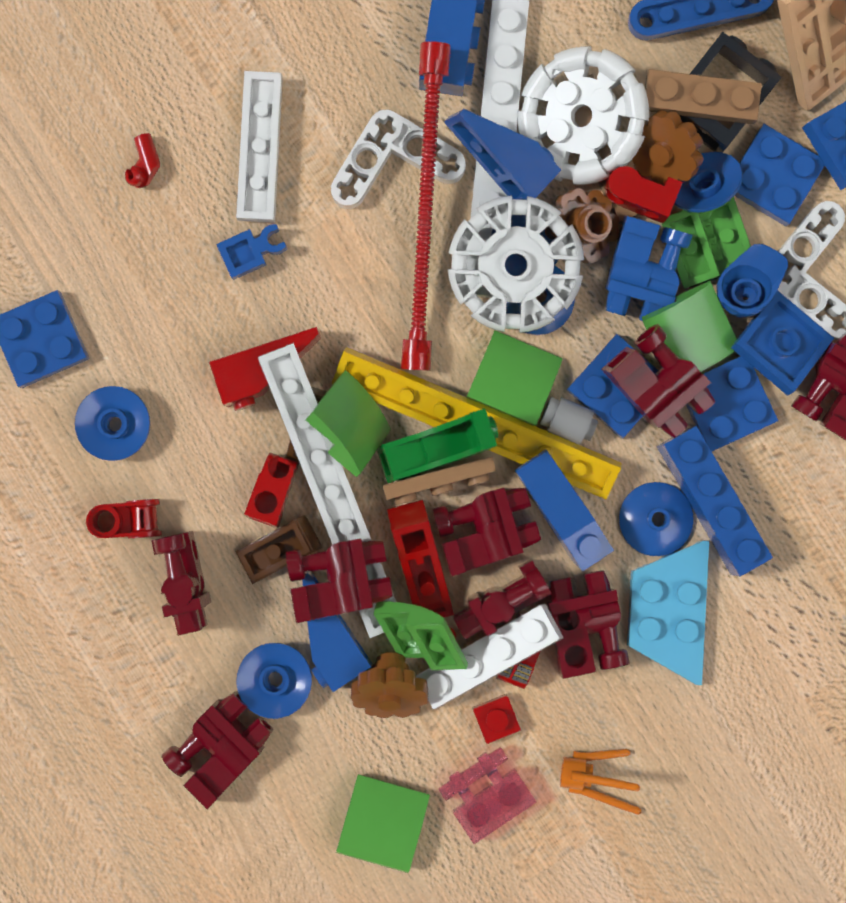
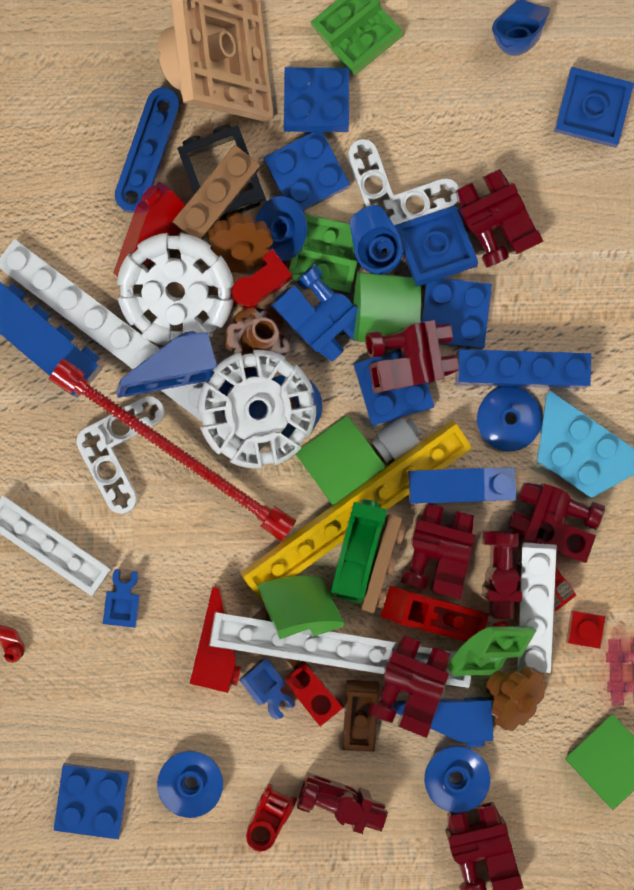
camera: 60 degrees left, 0 degrees up
none -> red slope [113,182,185,277]
none -> blue plate [239,658,295,720]

